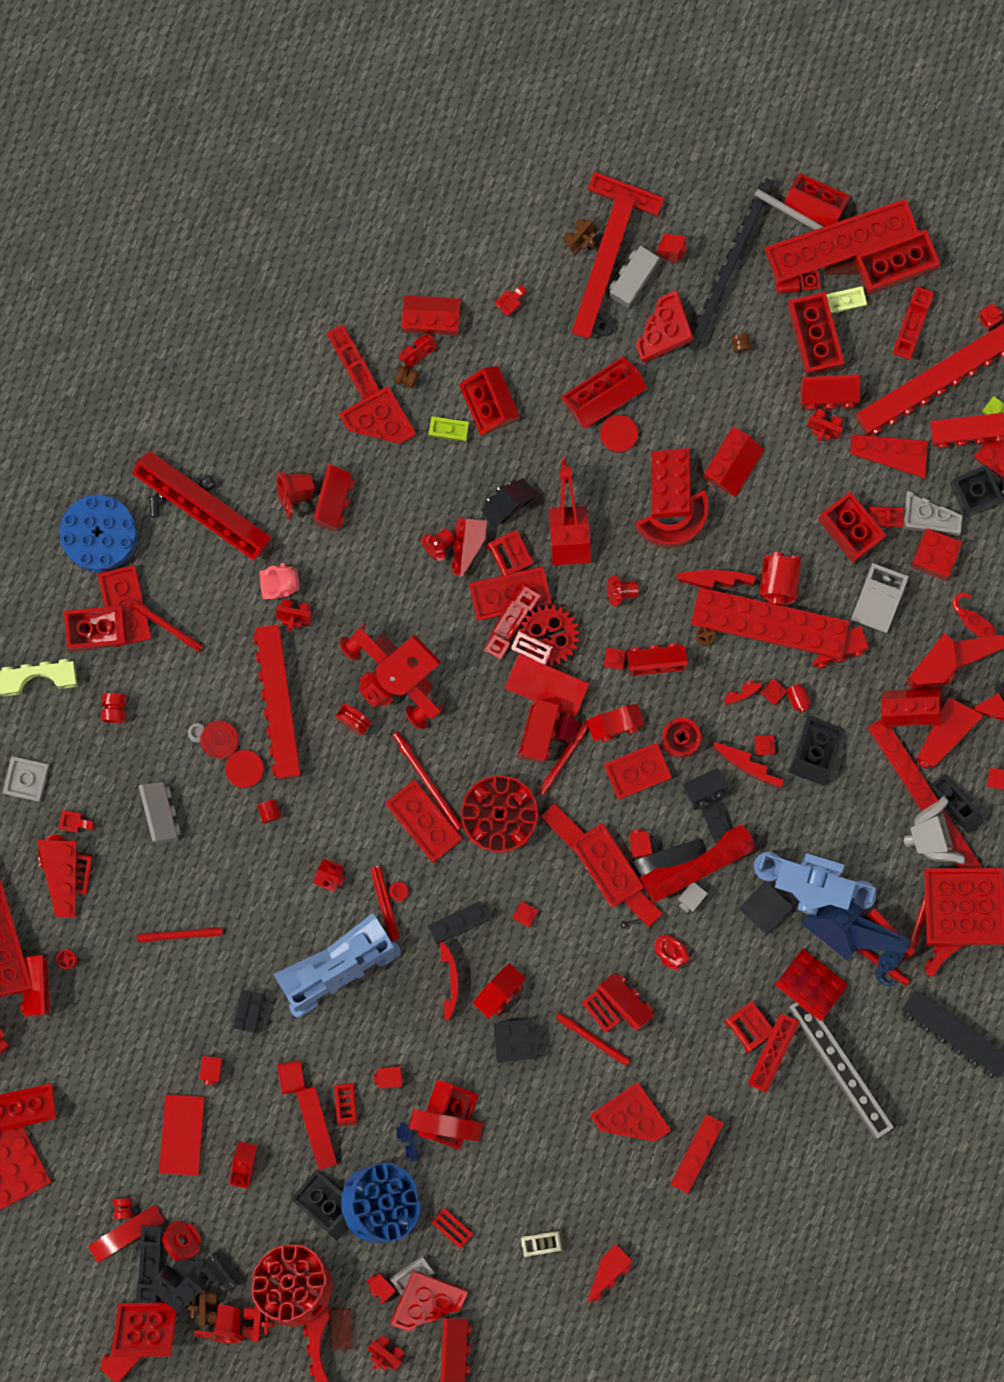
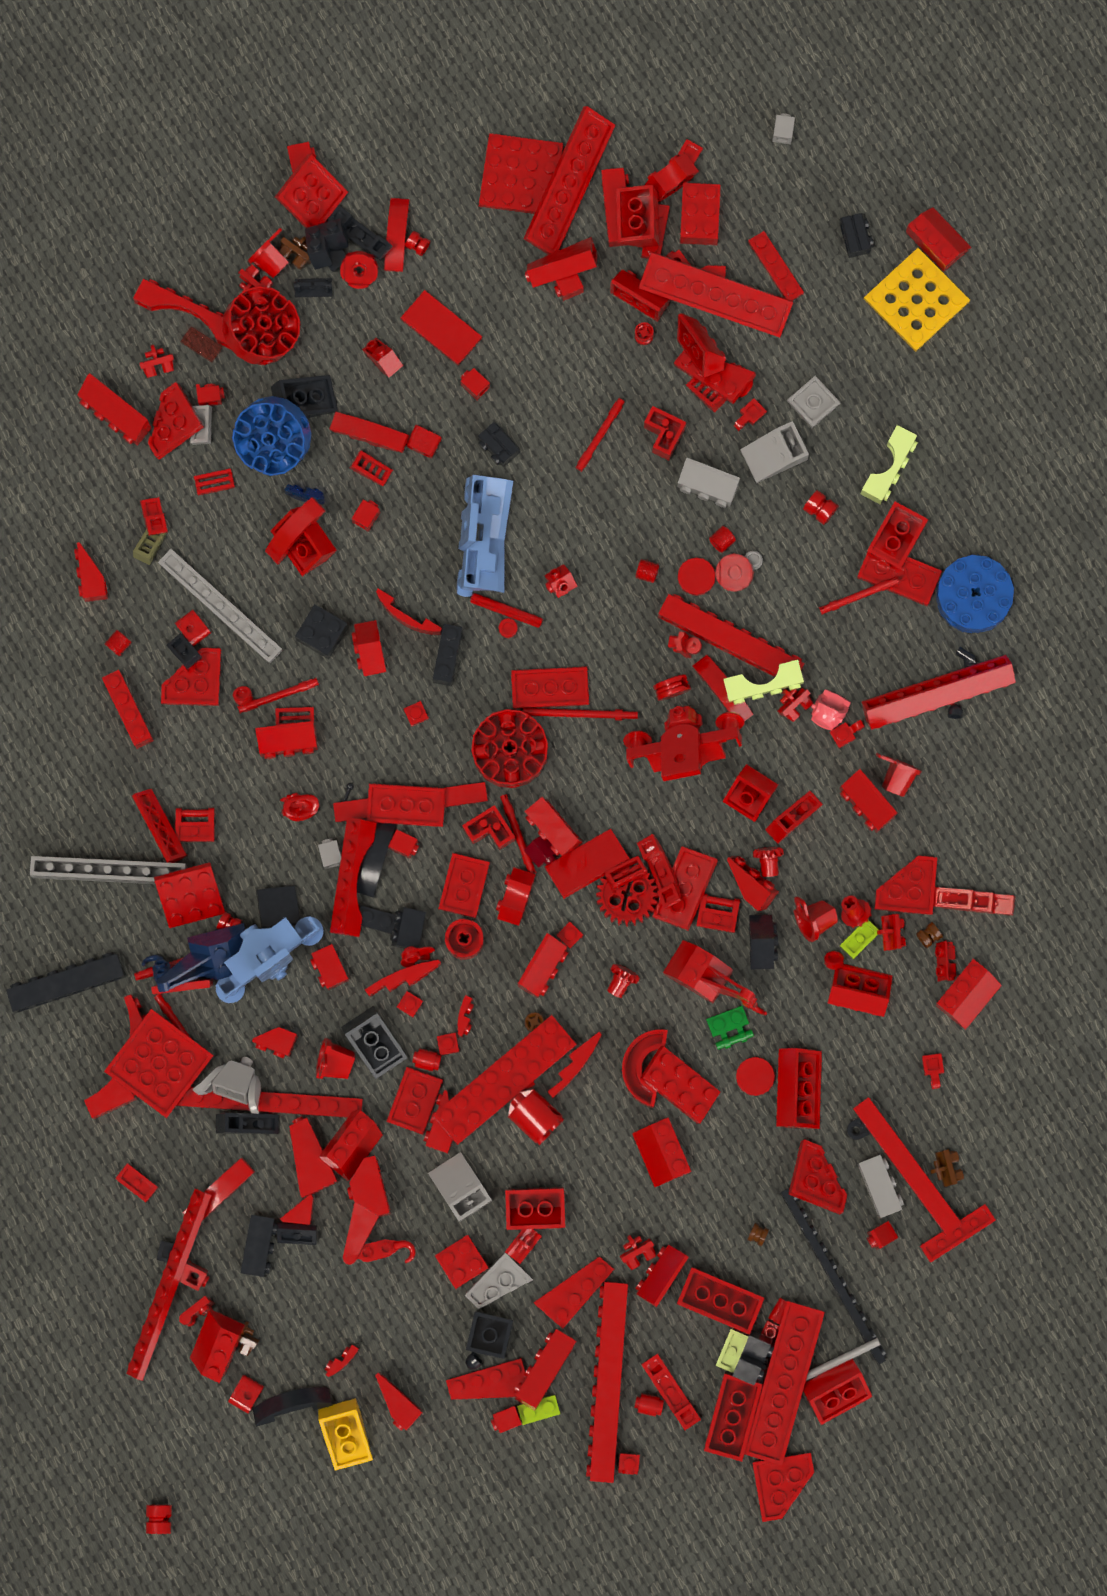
camera: 125 degrees right, 0 degrees up
none -> red piece [105,630,131,656]
none -> red slope [140,497,168,536]
none -> light grey plate [158,549,283,664]
none -> black plate [166,633,202,669]
none -> red piece [175,610,211,646]
none -> red wheel [217,912,243,929]
none -> red tile [233,686,253,706]
none -> red slope [252,1027,298,1059]
none -> red brick [310,944,349,990]
none -> red container [316,1038,355,1079]
none -> red tile [386,1067,443,1135]
none -> red plate [401,946,435,968]
none -> red brick [462,805,515,851]
none -> red slope [525,237,598,288]
none -> red brick [554,274,584,301]
none -> red brick [634,1393,664,1417]
none -> red brick [644,406,686,461]
none -> red hips [668,632,702,659]
none -> red slope [677,313,726,378]
none -> red slope [692,655,753,722]
none -> green plate [706,1006,754,1050]
none -> red piece [709,526,736,553]
none -> red slope [722,764,778,822]
none -> yellowish green arch [723,660,804,705]
none -> black brick [733,1330,774,1385]
none -> light grey slope [740,421,809,483]
none -> red plate [752,1453,814,1522]
none -> red slope [765,791,823,844]
none -> red container [793,896,838,942]
none -> red tile [824,951,844,970]
none -> red plate [829,720,864,749]
none -> red gear [841,895,872,928]
none -> red hips [877,914,906,951]

